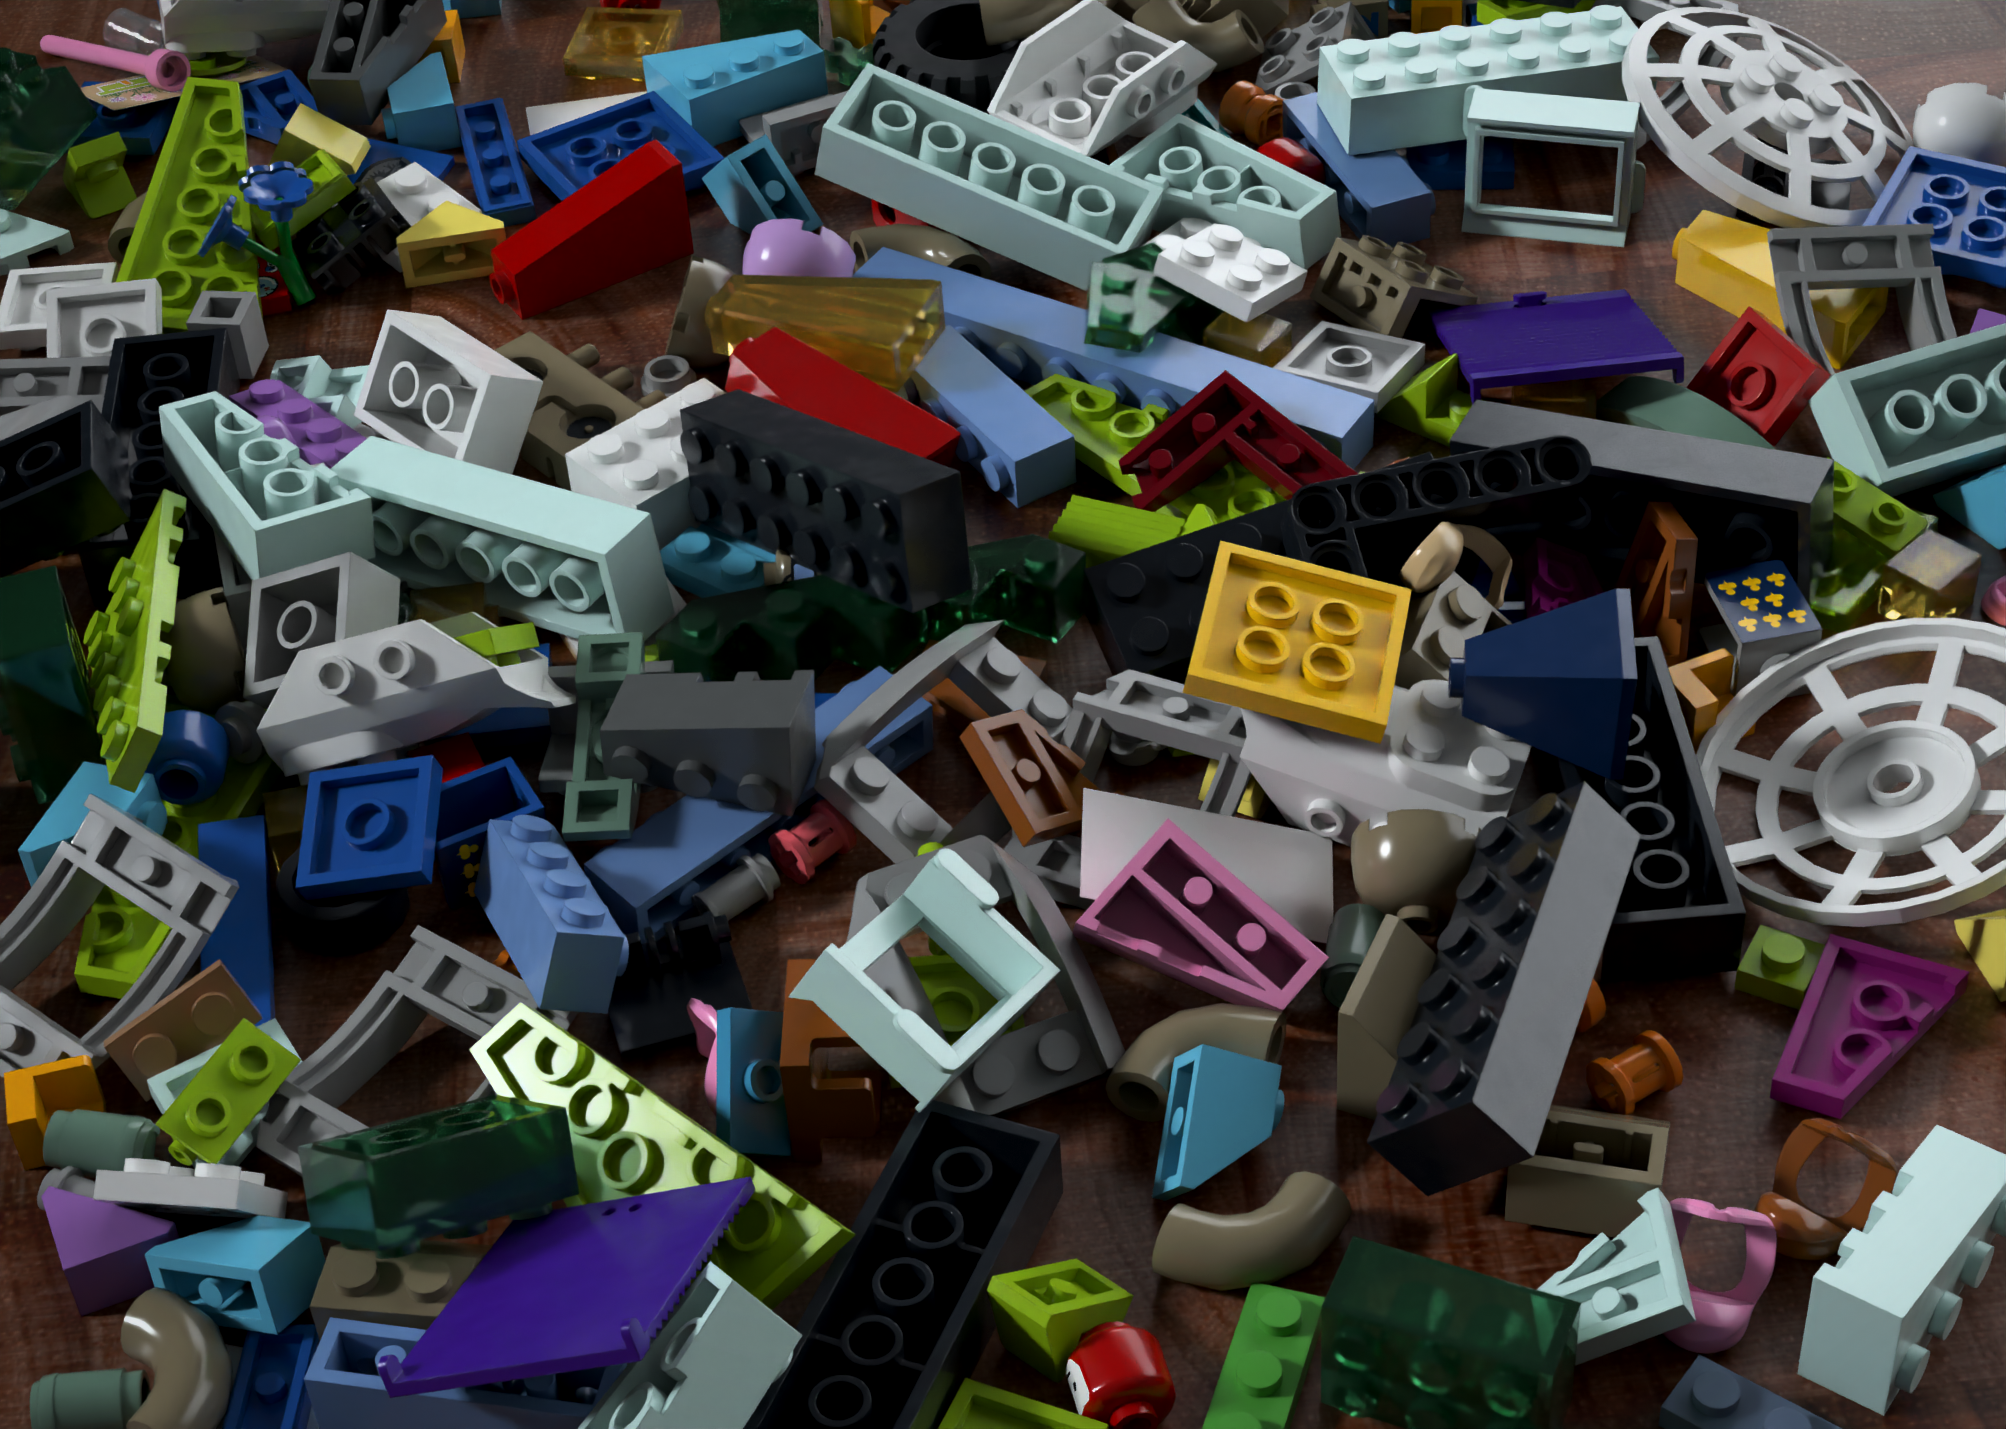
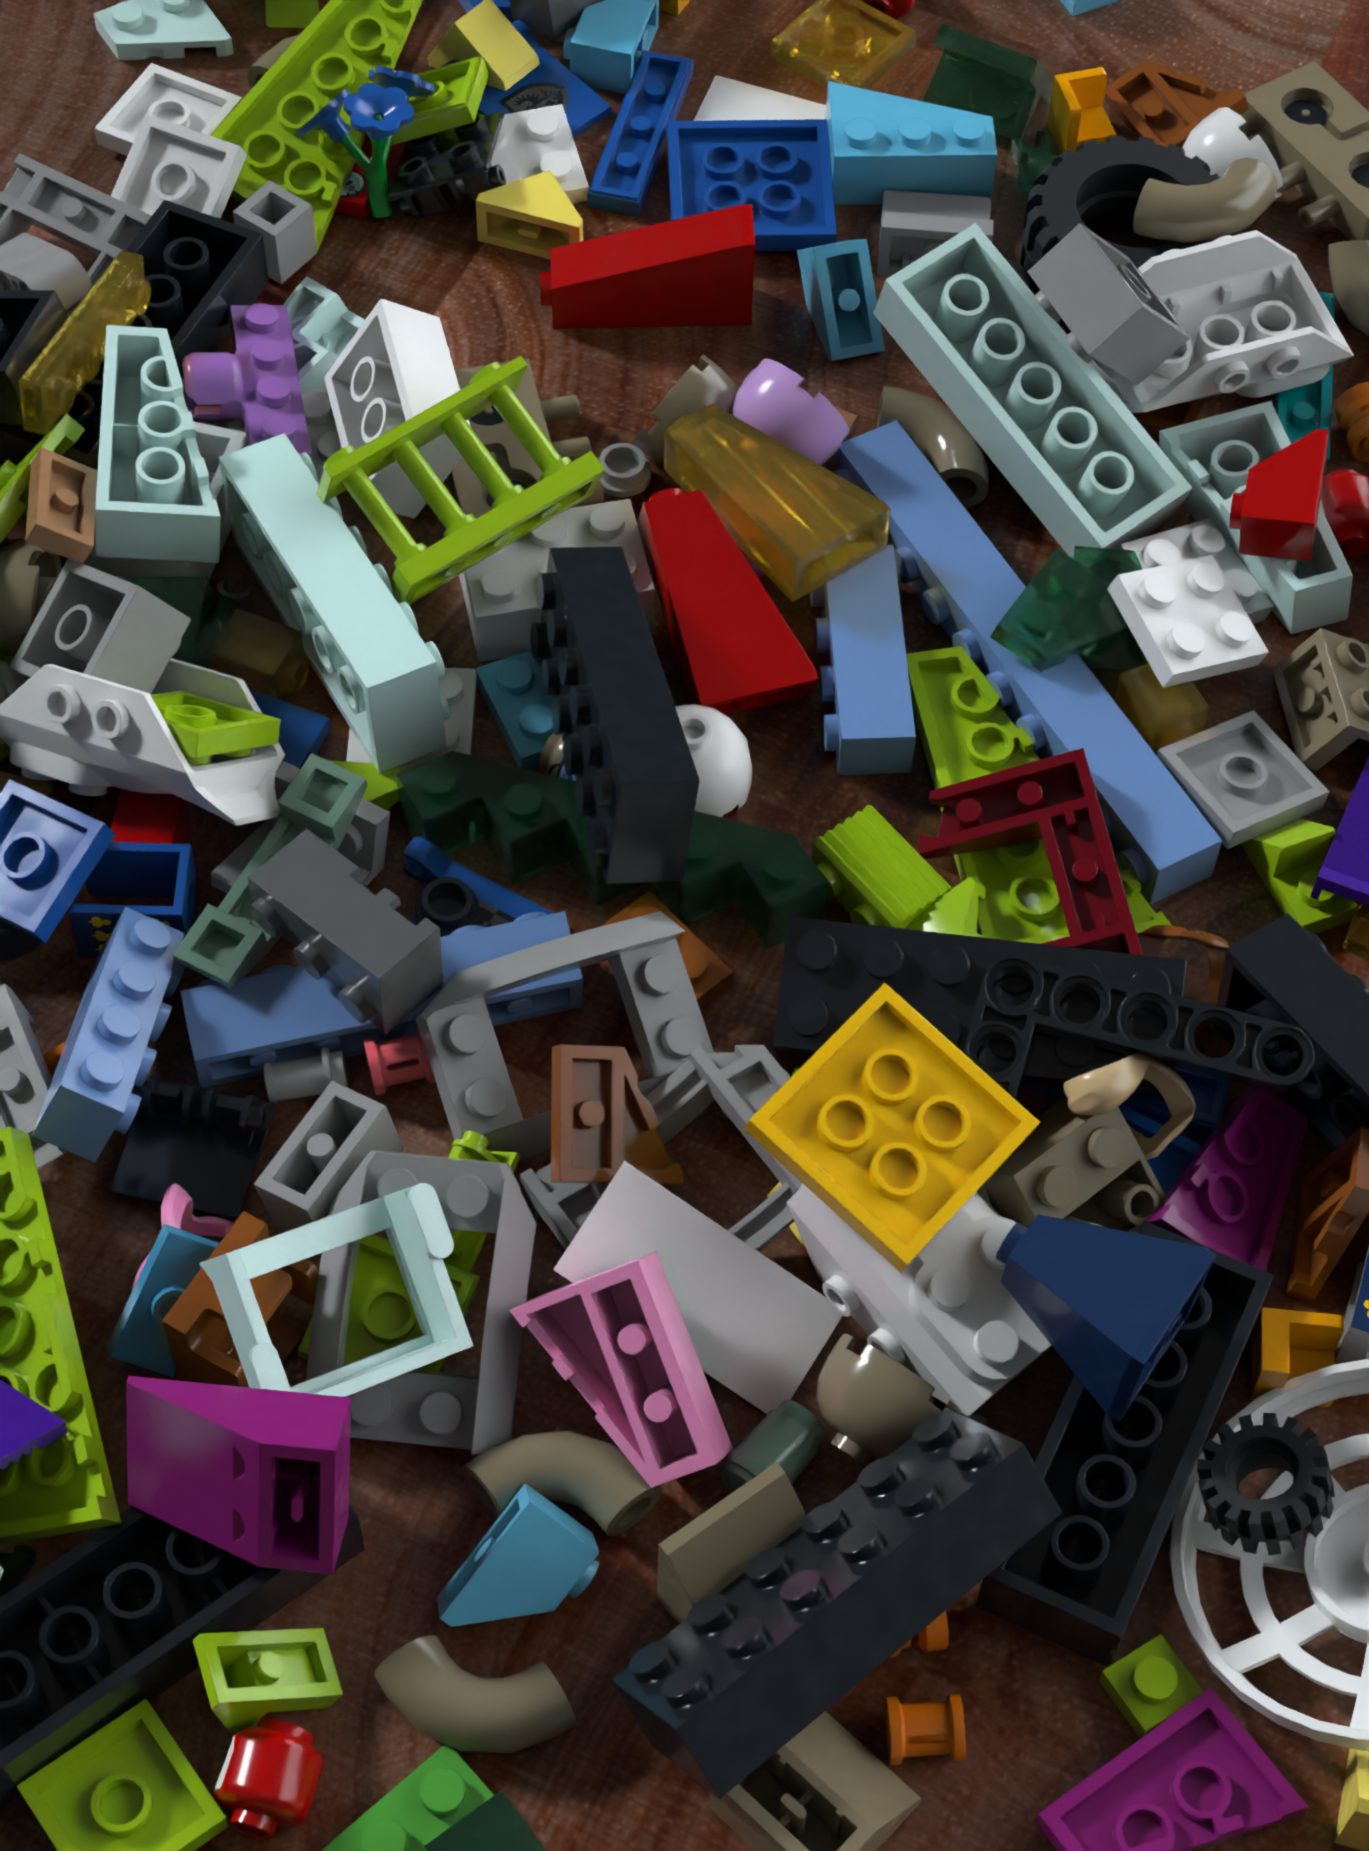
camera: 25 degrees right, 15 degrees up
none -> clear yellow plate [19,250,151,435]
none -> medium nougat plate [25,447,98,564]
none -> magenta slope [126,1376,351,1574]
none -> light grey brick [253,1081,404,1232]
none -> lime fence [316,355,605,605]
none -> light grey brick [1027,223,1190,385]
none -> black tyre [1197,1413,1335,1555]
none -> red slope [1229,429,1329,562]

